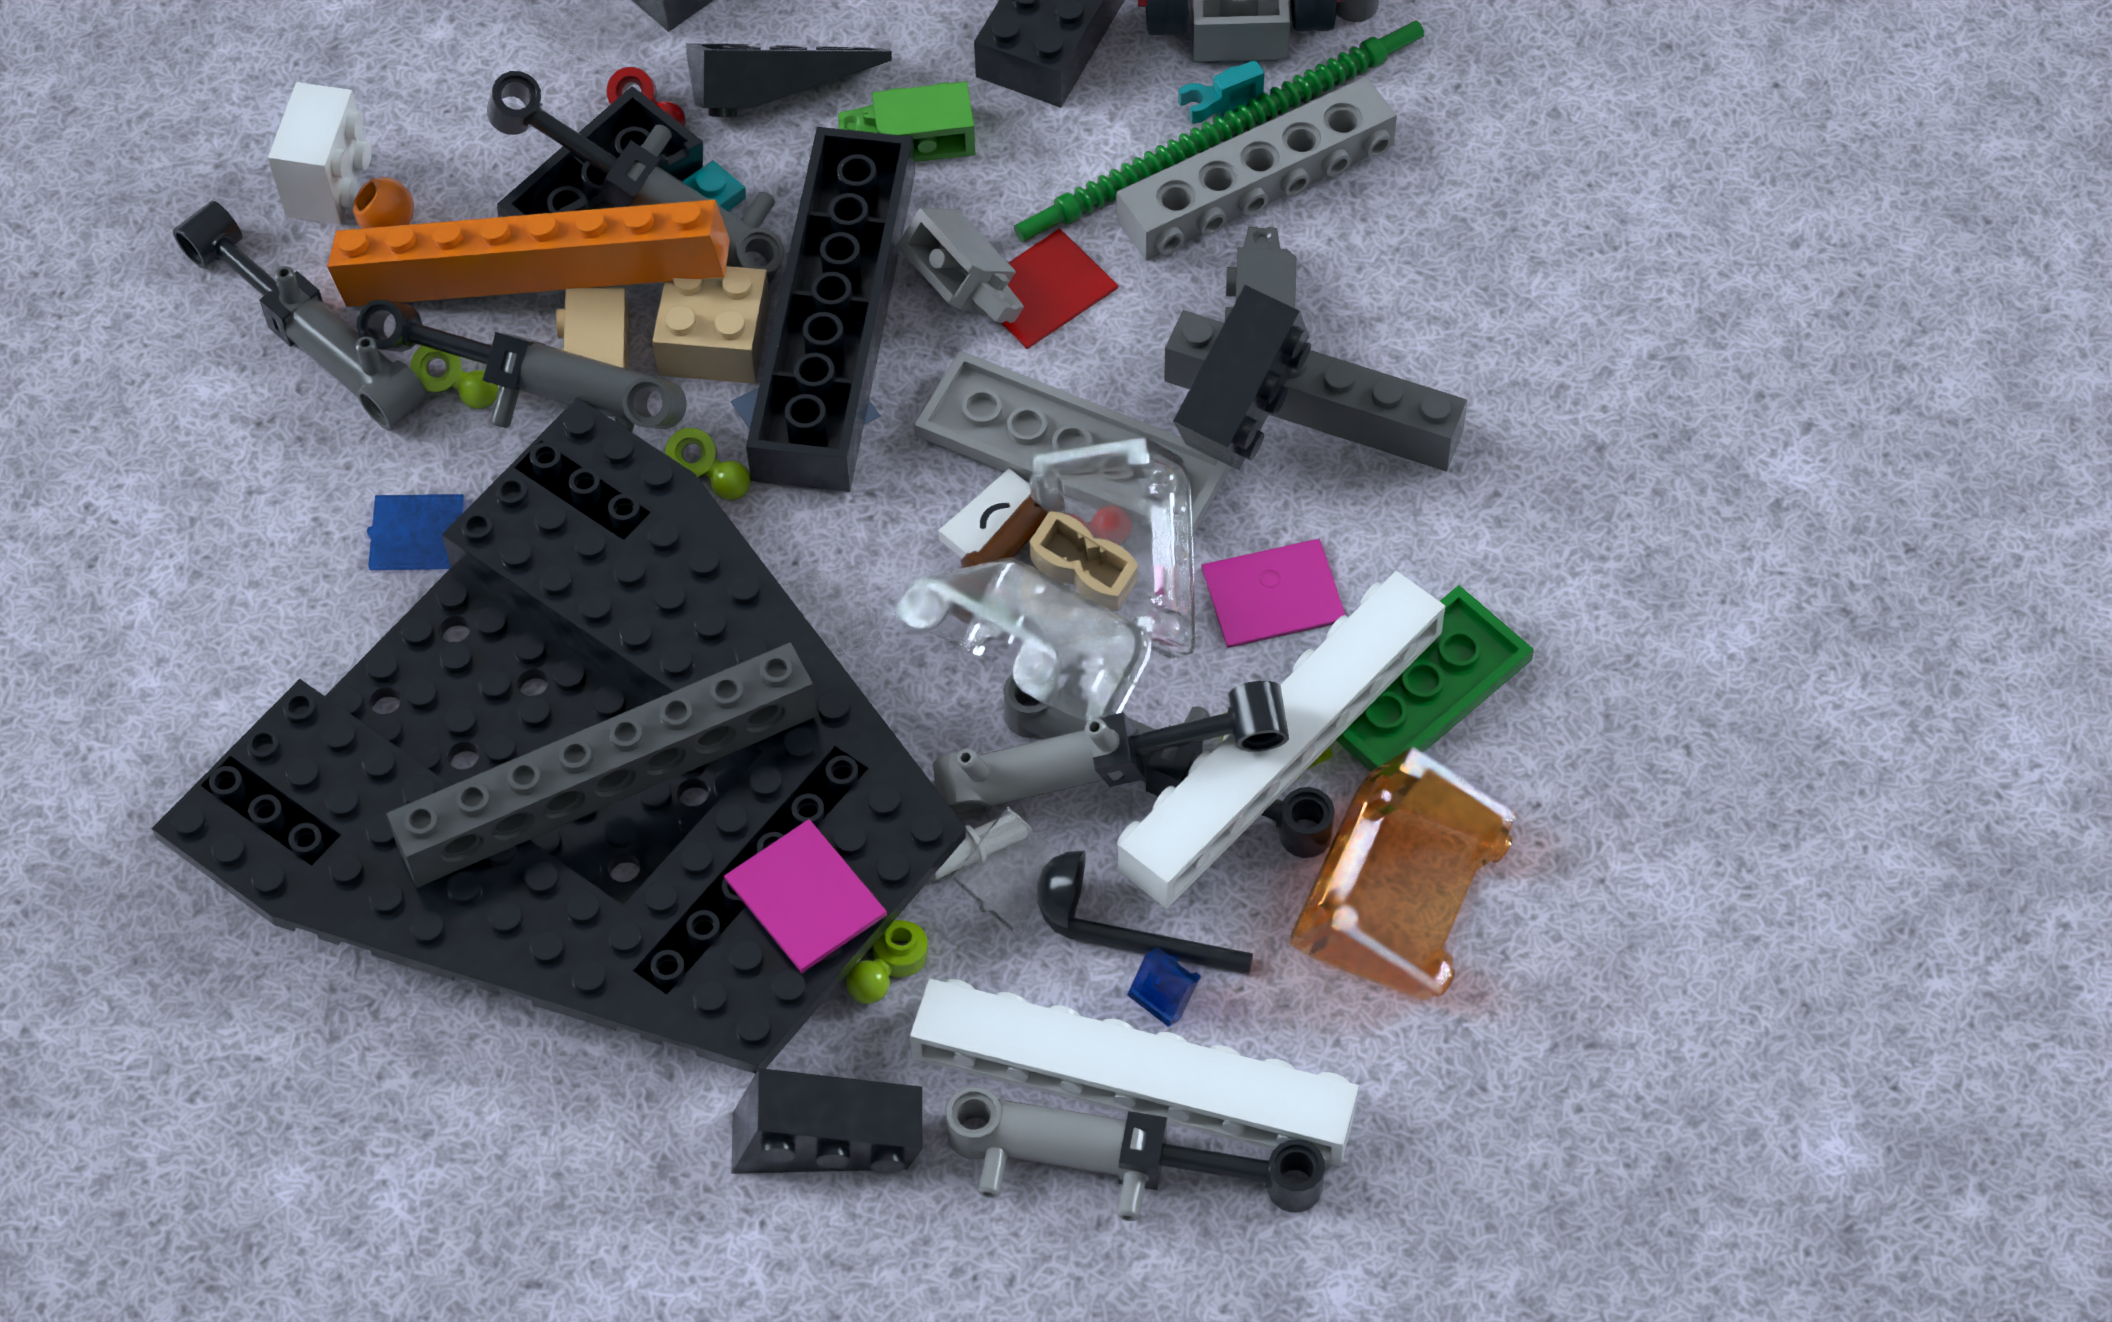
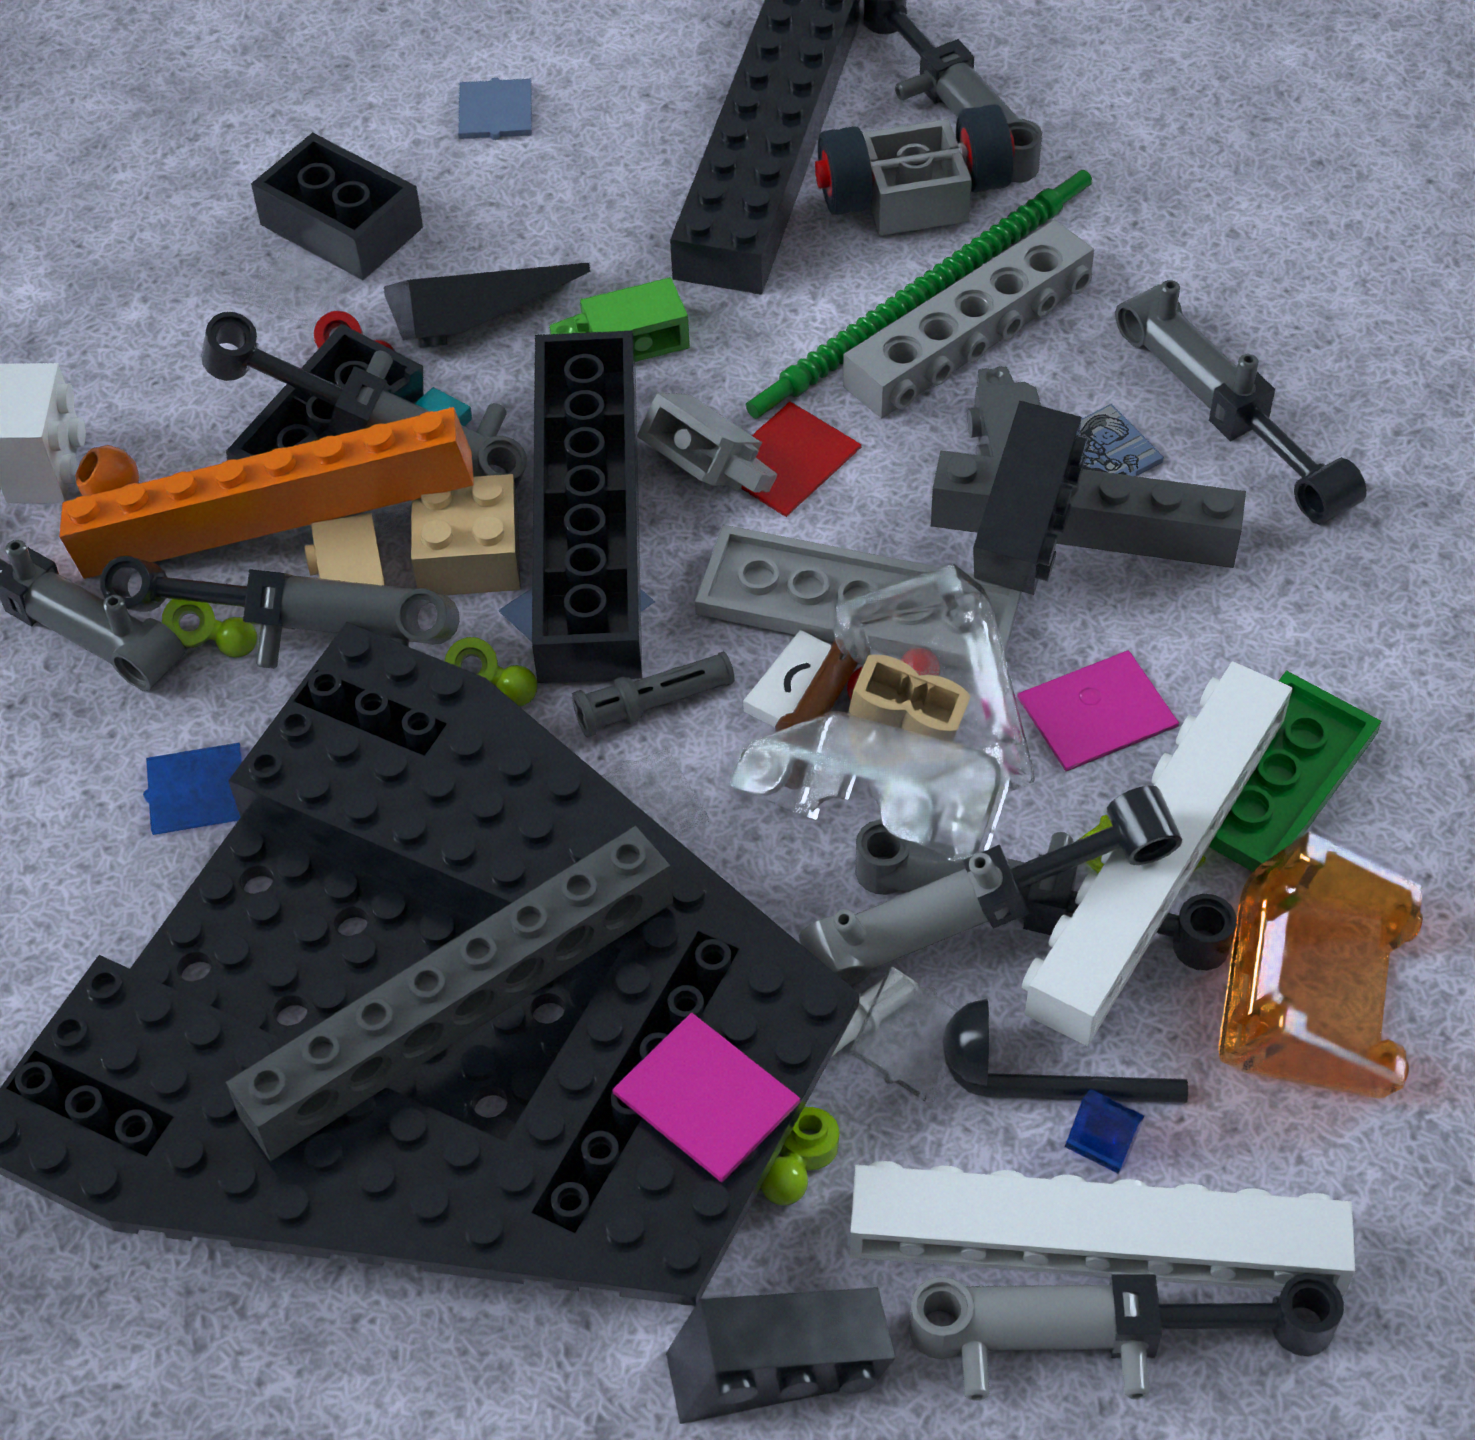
camera: 10 degrees left, 5 degrees down
teal plate [1178,60,1265,124] -> none
none -> dark grey pin [572,651,735,738]
none -> piece [1080,403,1164,476]
none -> piece [1115,280,1367,525]

